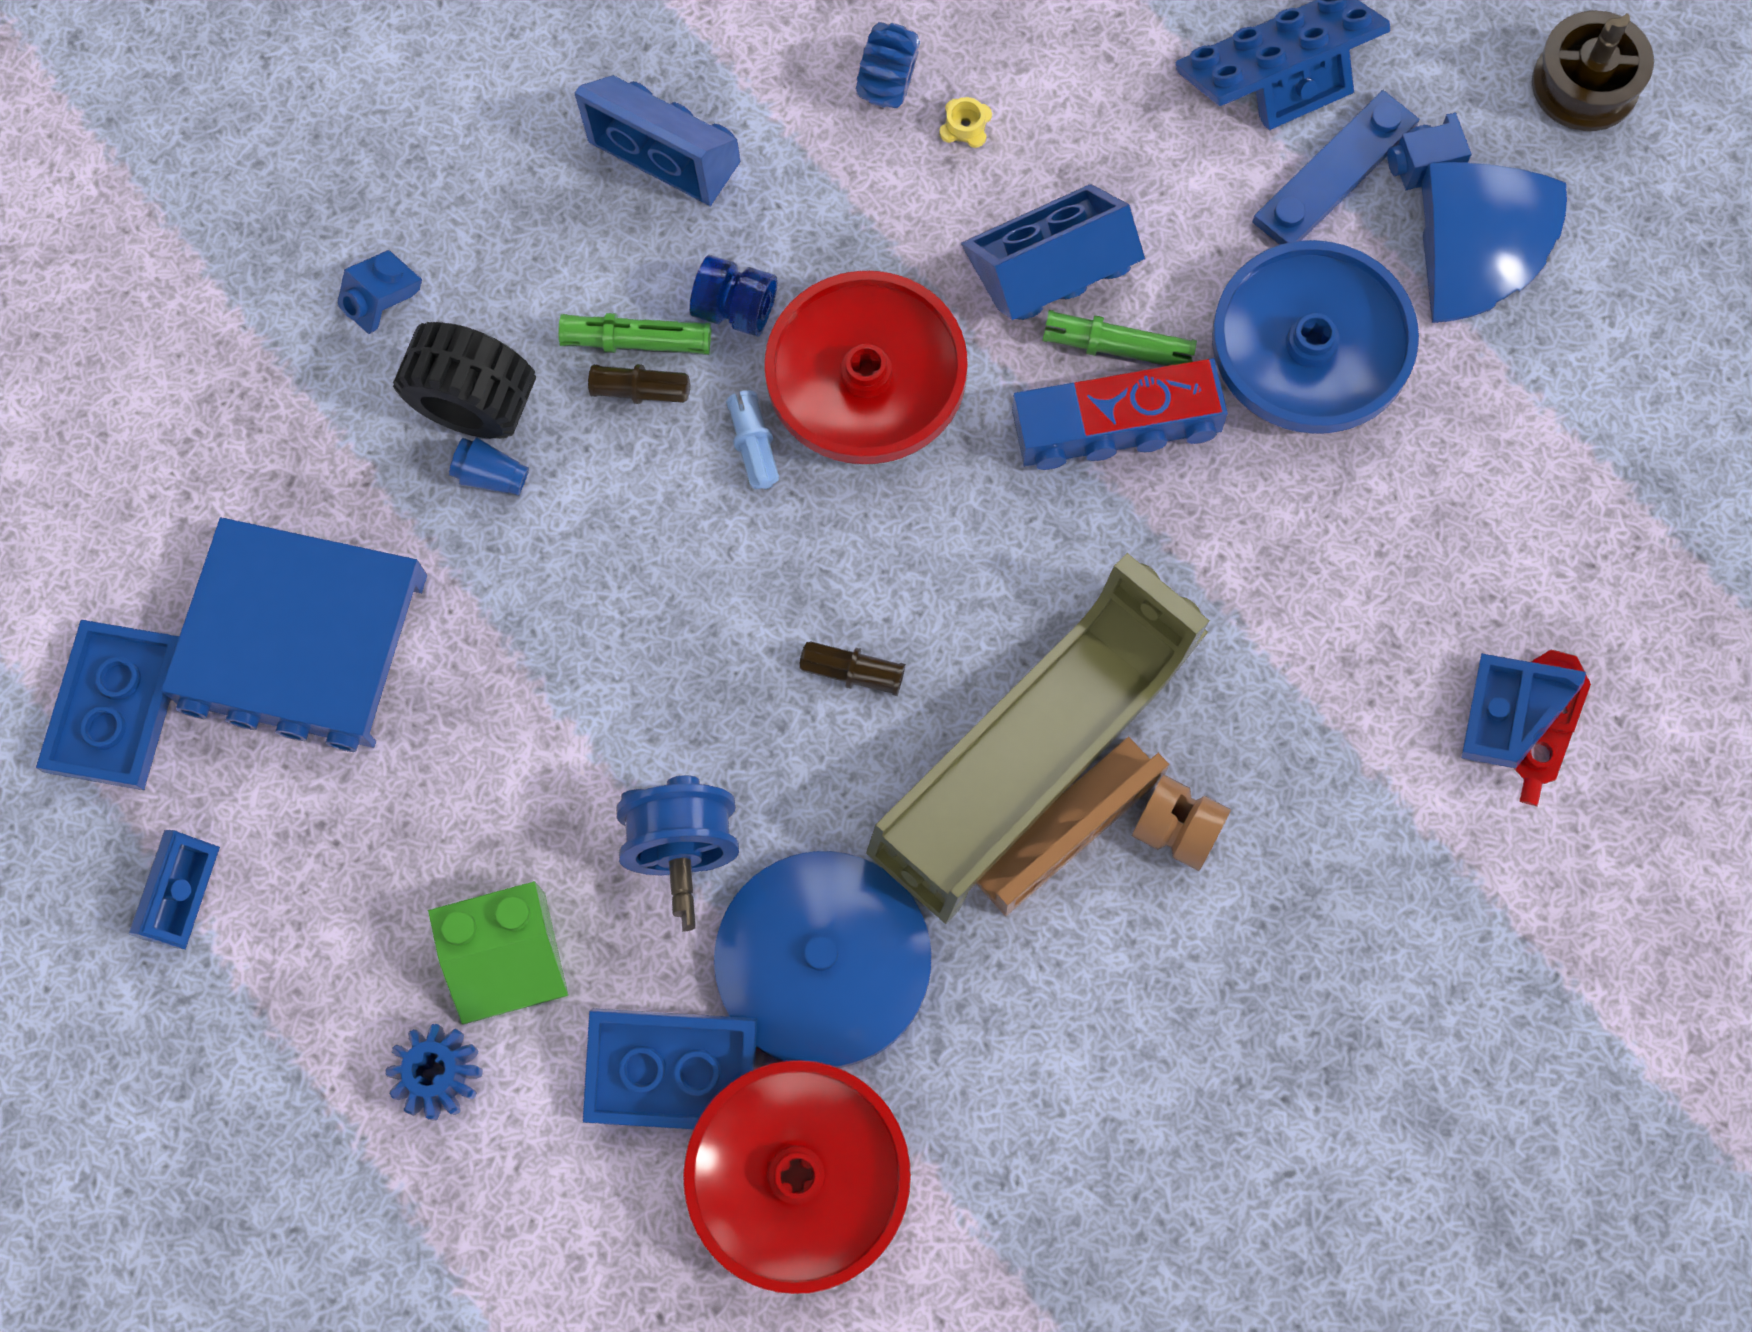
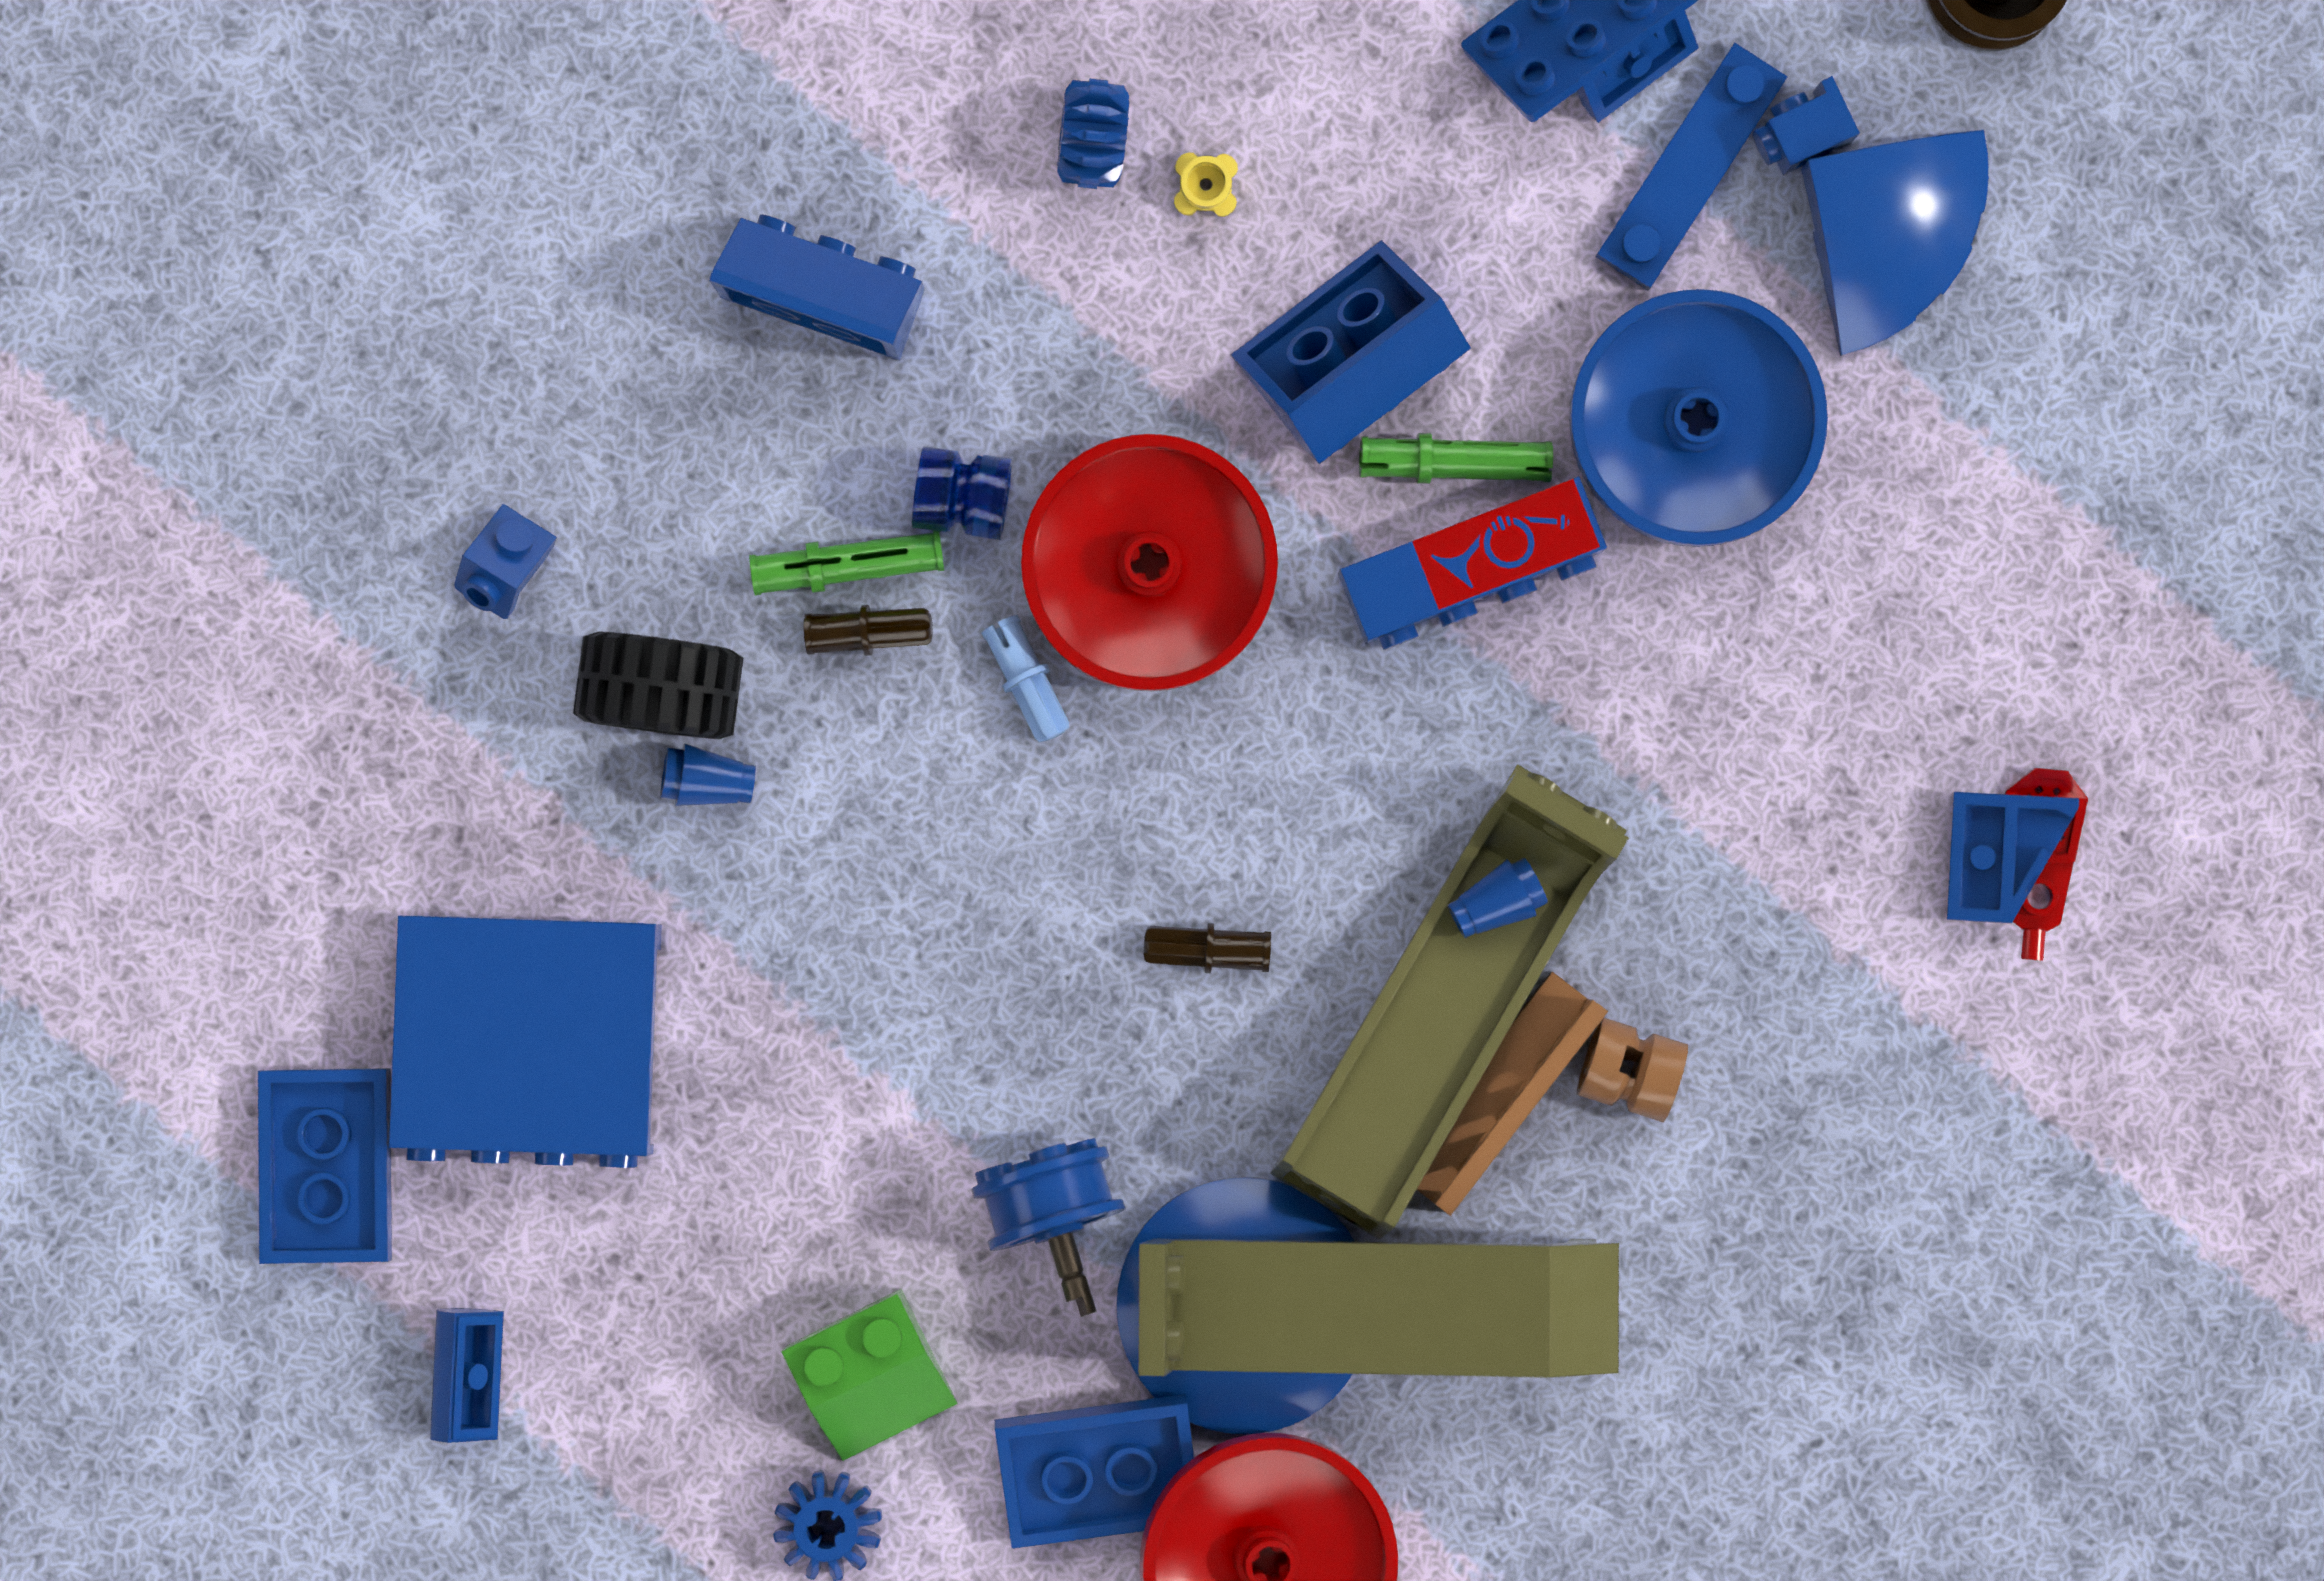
camera: 20 degrees left, 15 degrees up
none -> olive panel [1139,1239,1619,1378]
none -> blue cone [1447,858,1548,938]

